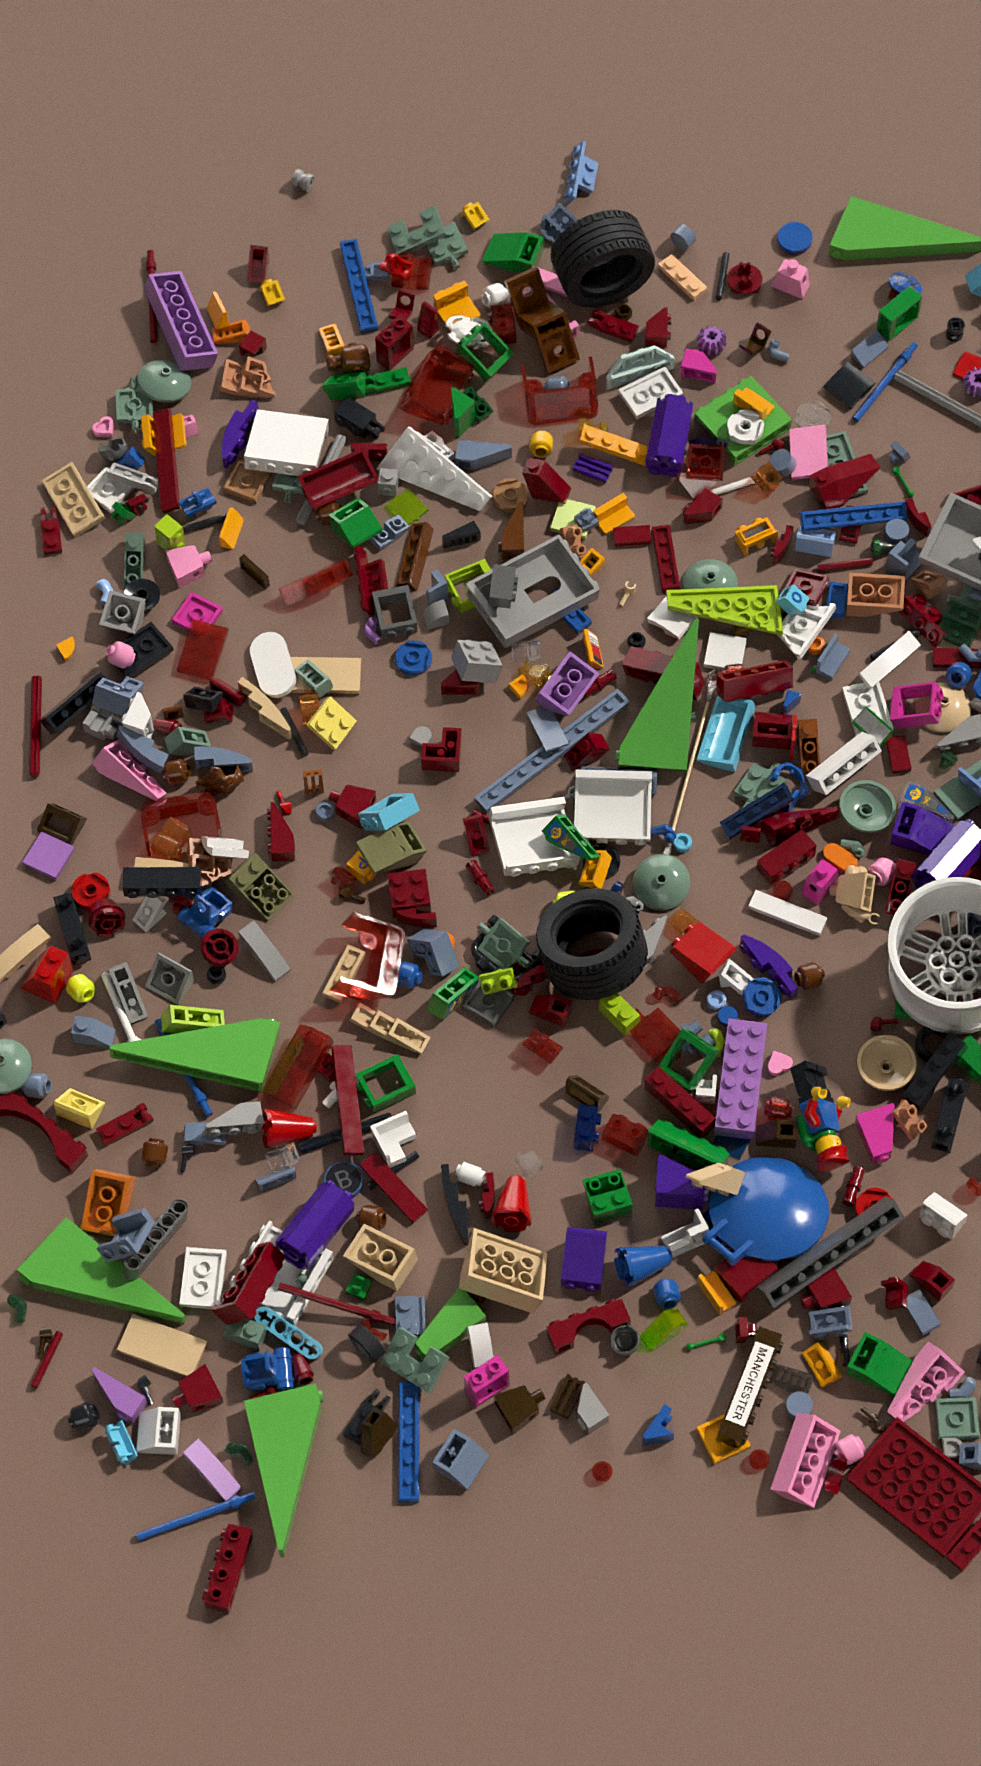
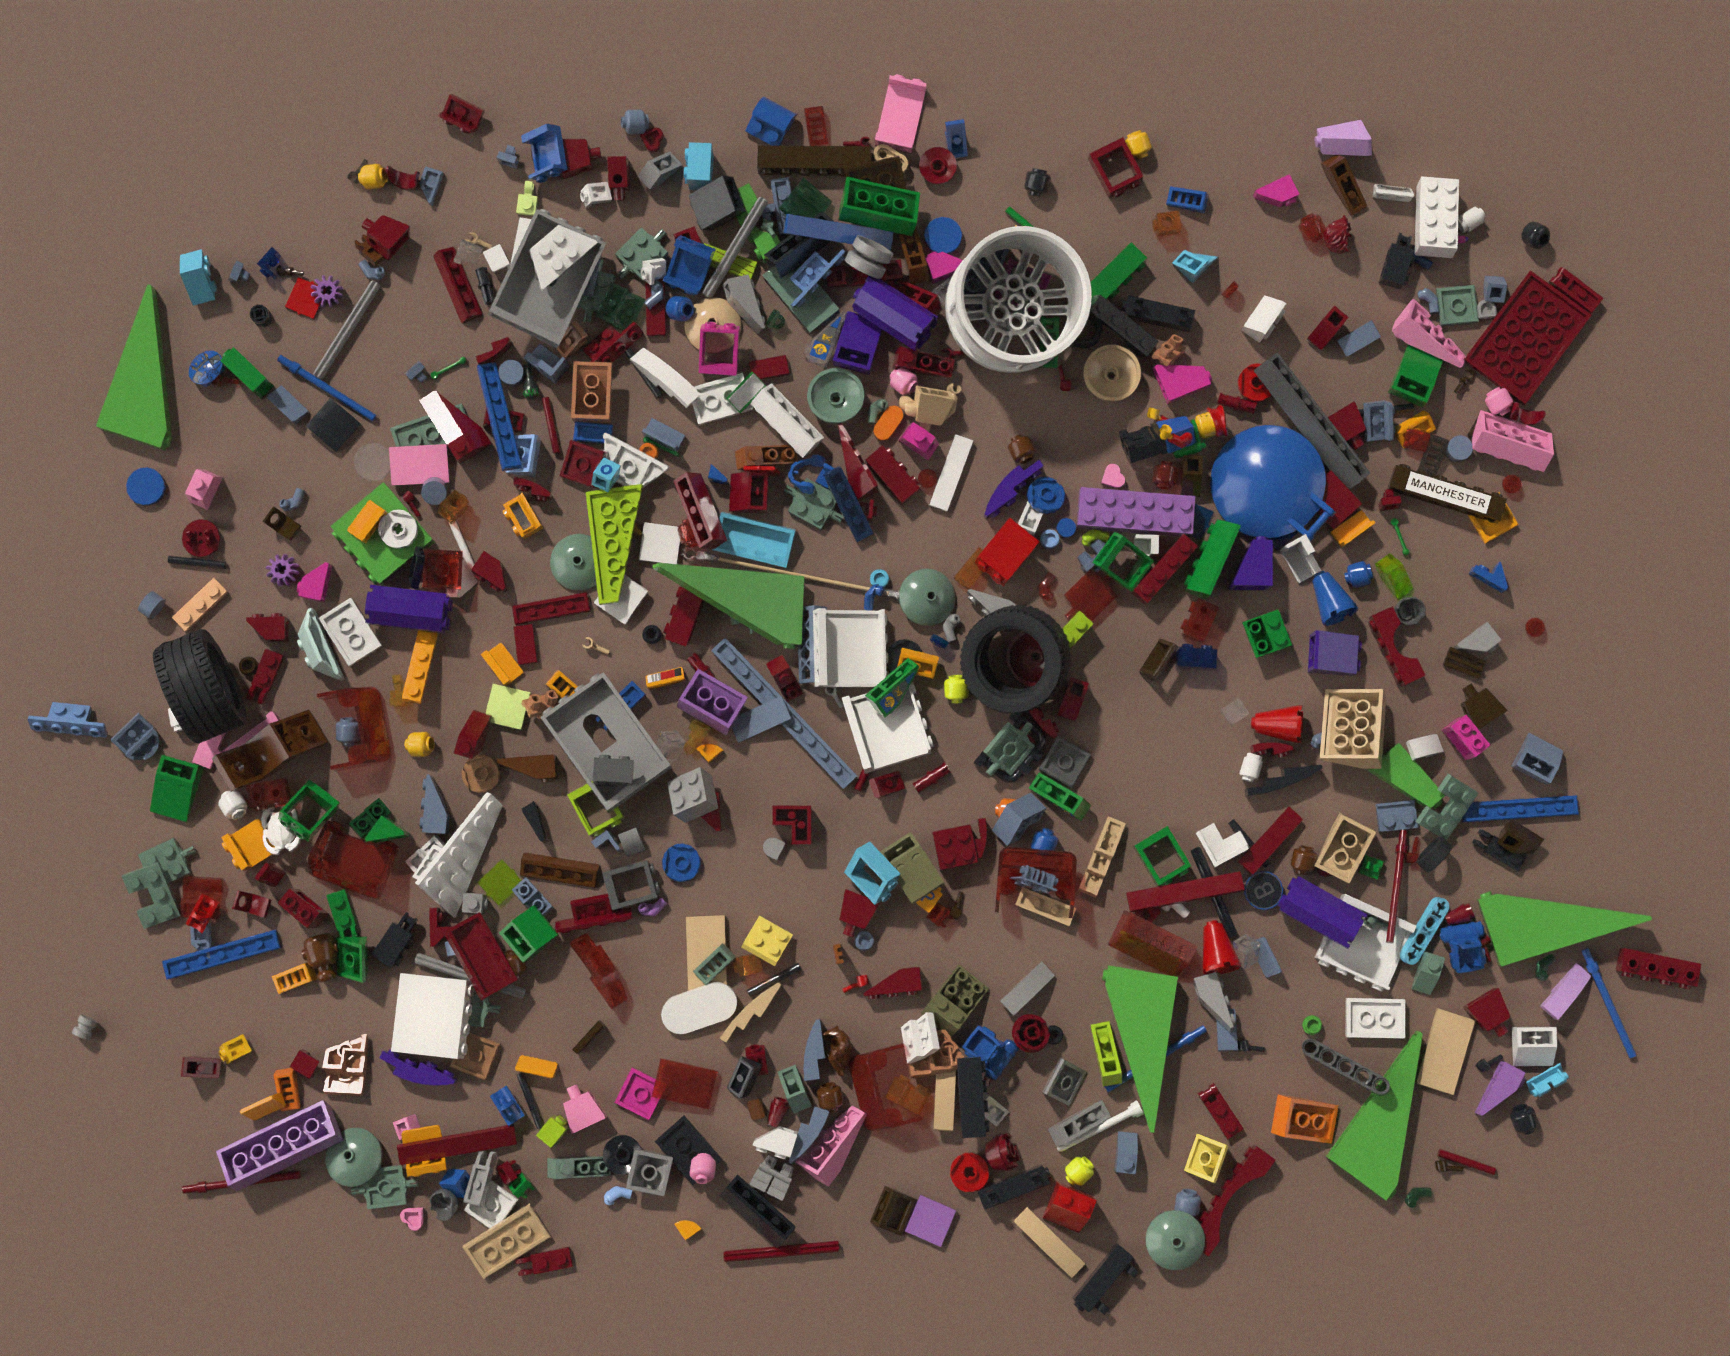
camera: 95 degrees left, 20 degrees up
sand blue panel [92,676,144,716] -> none
sand blue panel [97,1208,155,1263] -> none
reddish brown head [141,1138,168,1168] -> none
dark red slope [209,677,248,707] -> none
dark red wedge [211,1241,286,1325] -> none
yellow bracket [460,202,489,230] -> none
lime hips [479,968,518,994] -> none
clear red hips [523,1028,563,1064] -> none
dark purple tile [573,453,613,483] -> none
sand blue tile [574,508,599,533] -> none
tan slope [685,1163,746,1196] -> none
dark red bracket [881,1277,908,1310] -> none
none -> sand blue hinge [1009,865,1058,894]
none -> bright green plate [1302,1015,1322,1035]
none -> clear red slope [1403,428,1430,452]

